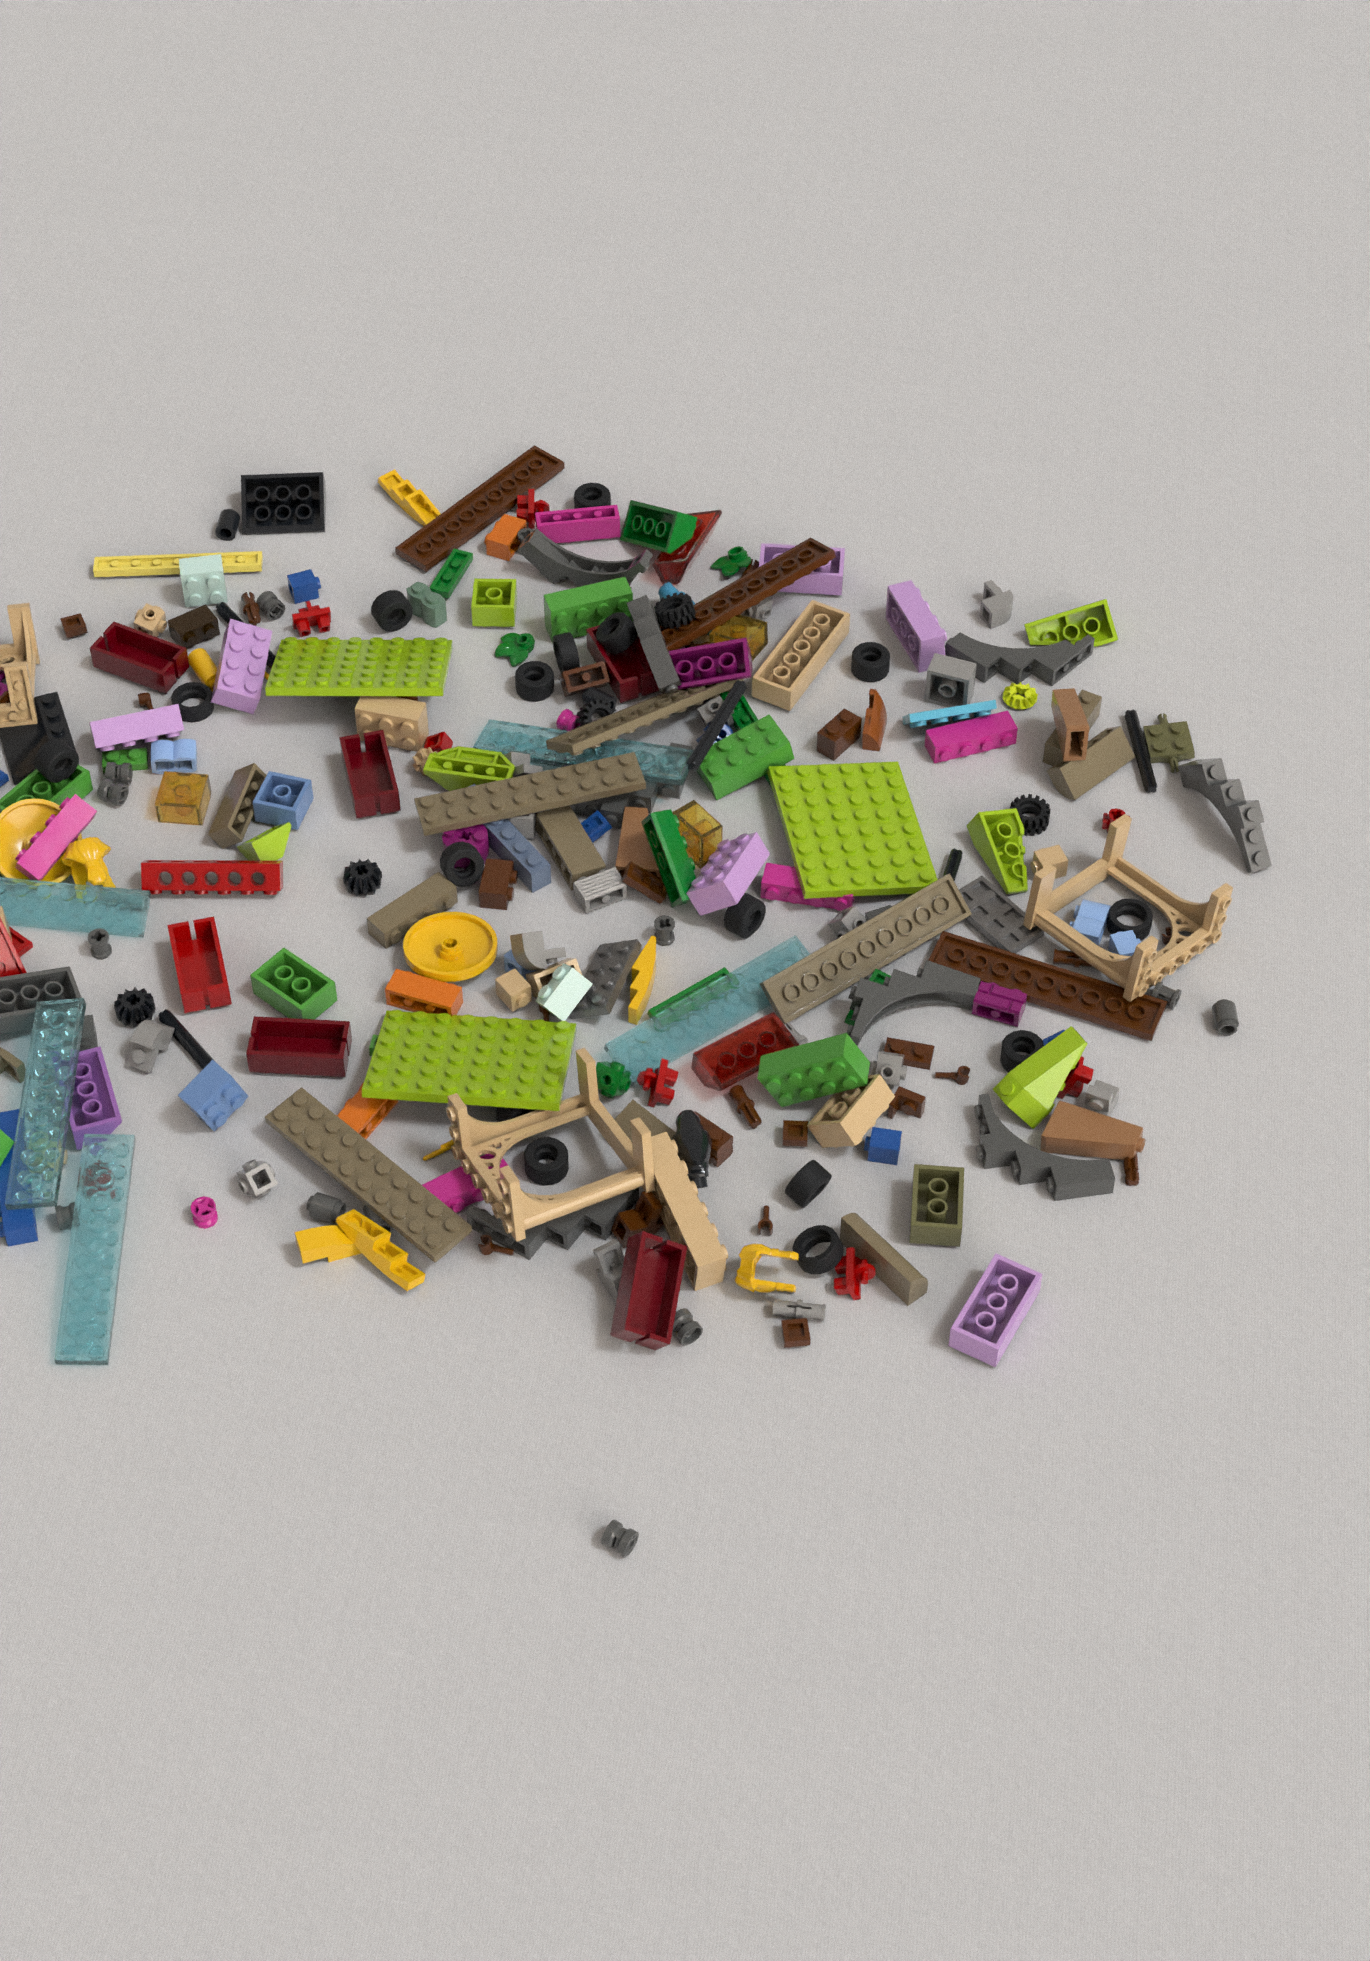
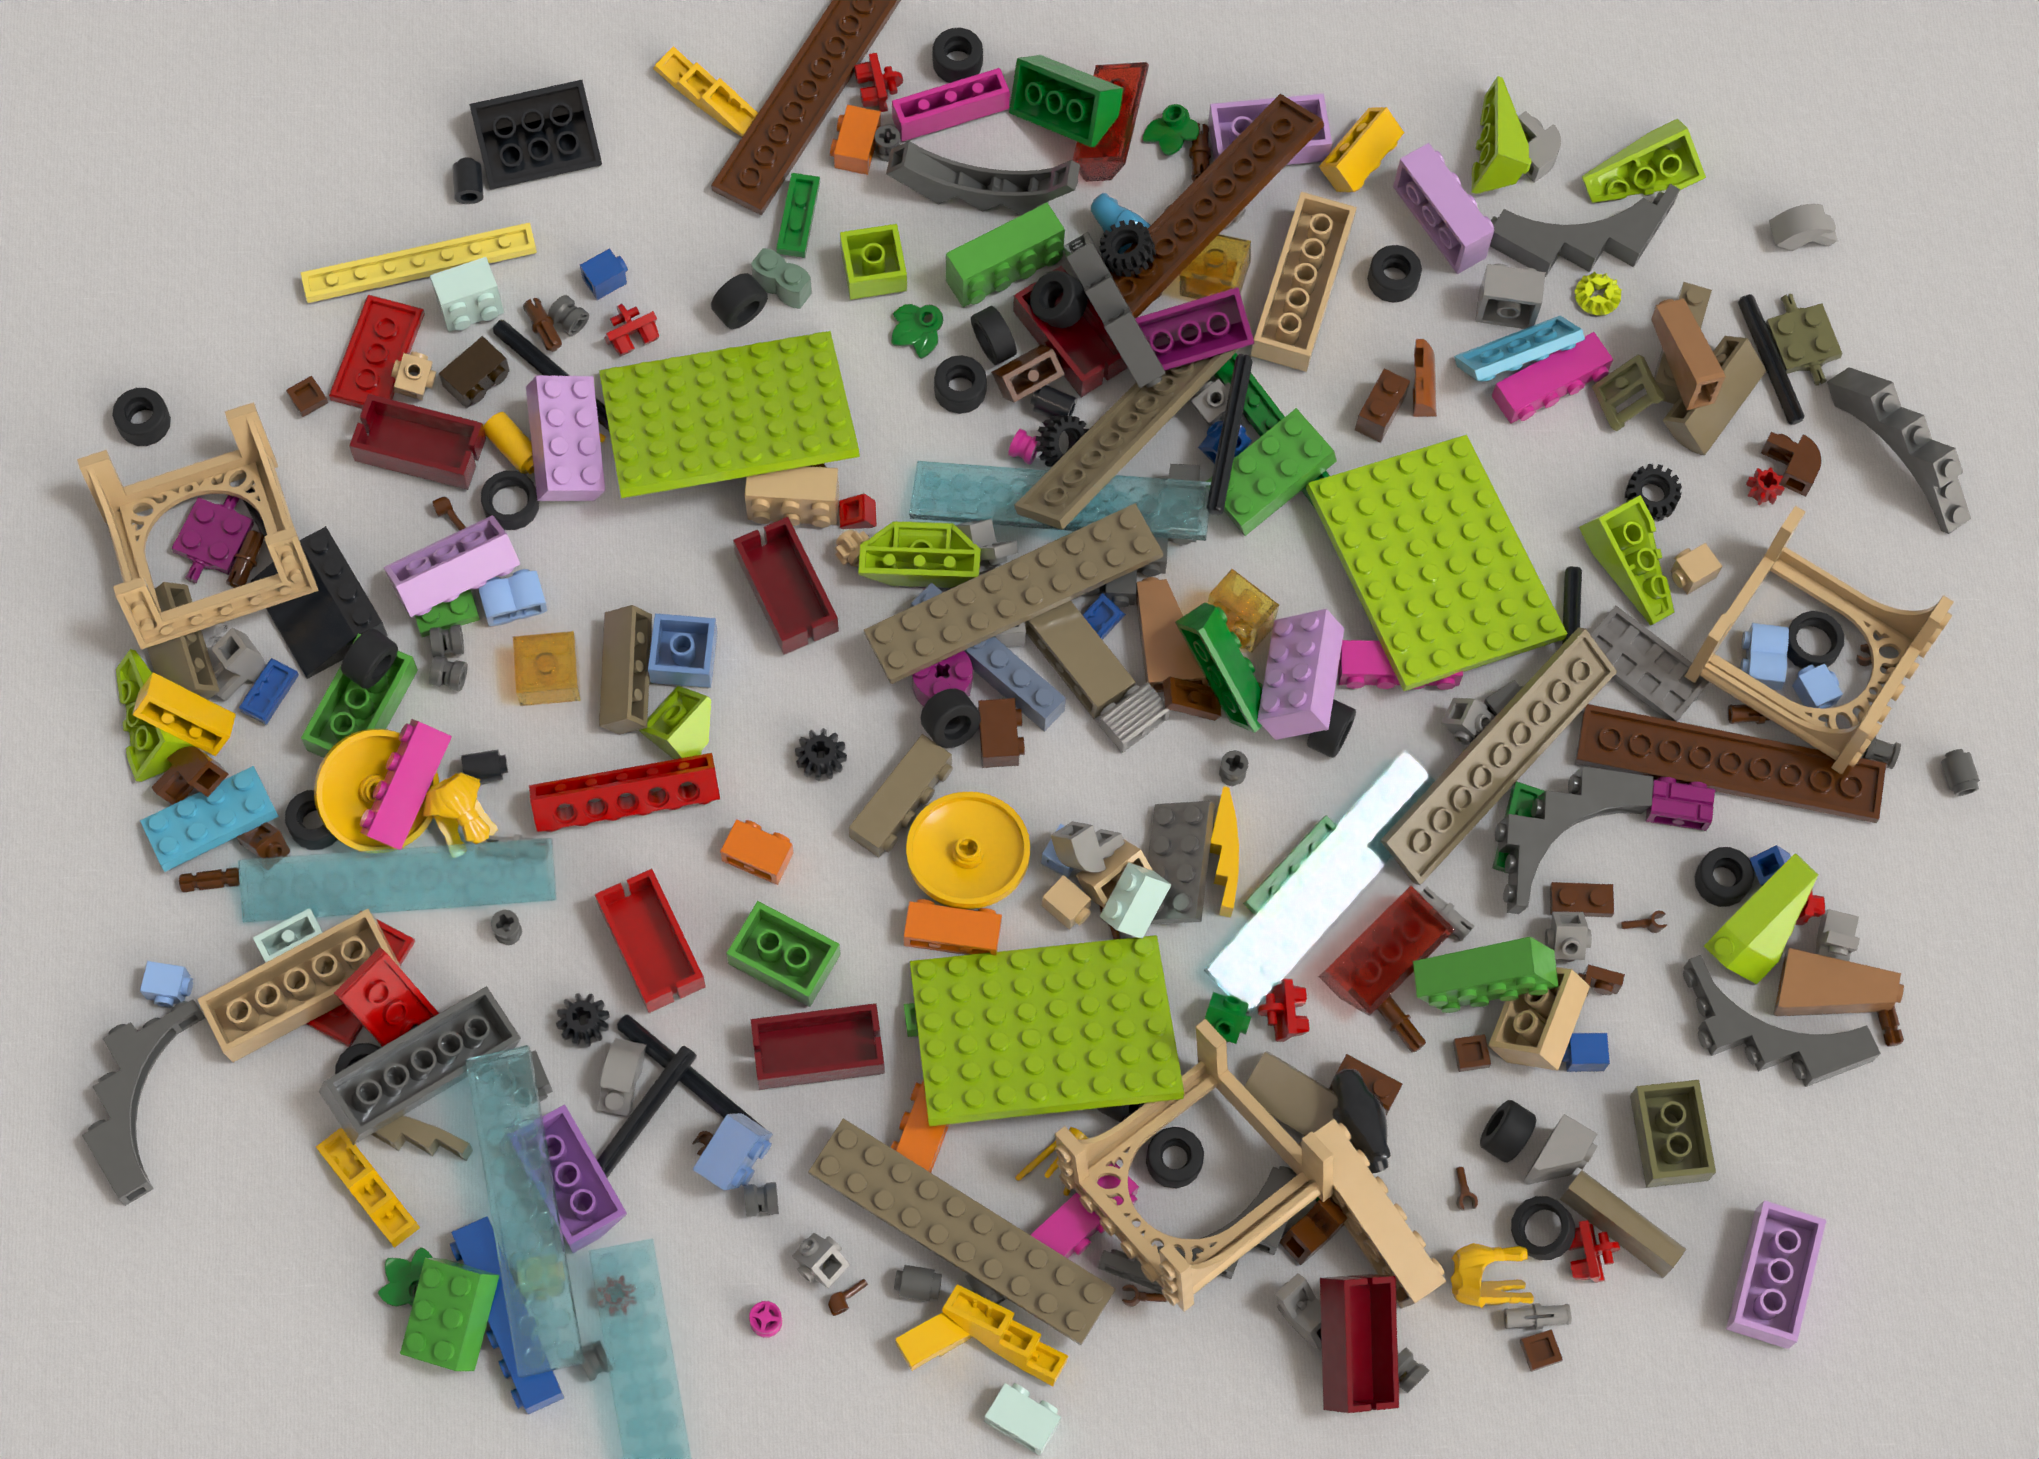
camera: 15 degrees left, 20 degrees up
none -> red tile [329,295,425,409]
none -> black brick [461,749,508,783]
none -> black axle [597,1046,697,1178]
none -> orange brick [720,819,794,885]
none -> dark grey wheel [744,1182,779,1217]
none -> reddish brown hand [828,1279,868,1316]
none -> light aqua brick [984,1383,1061,1456]
none -> yellow brick [1319,107,1404,192]
none -> lime wedge [1471,76,1531,194]
none -> light grey slope [1523,1114,1598,1185]
none -> olive plate [1592,354,1665,431]
none -> reddish brown brick [1761,431,1821,497]
none -> light grey brick [1769,204,1838,251]

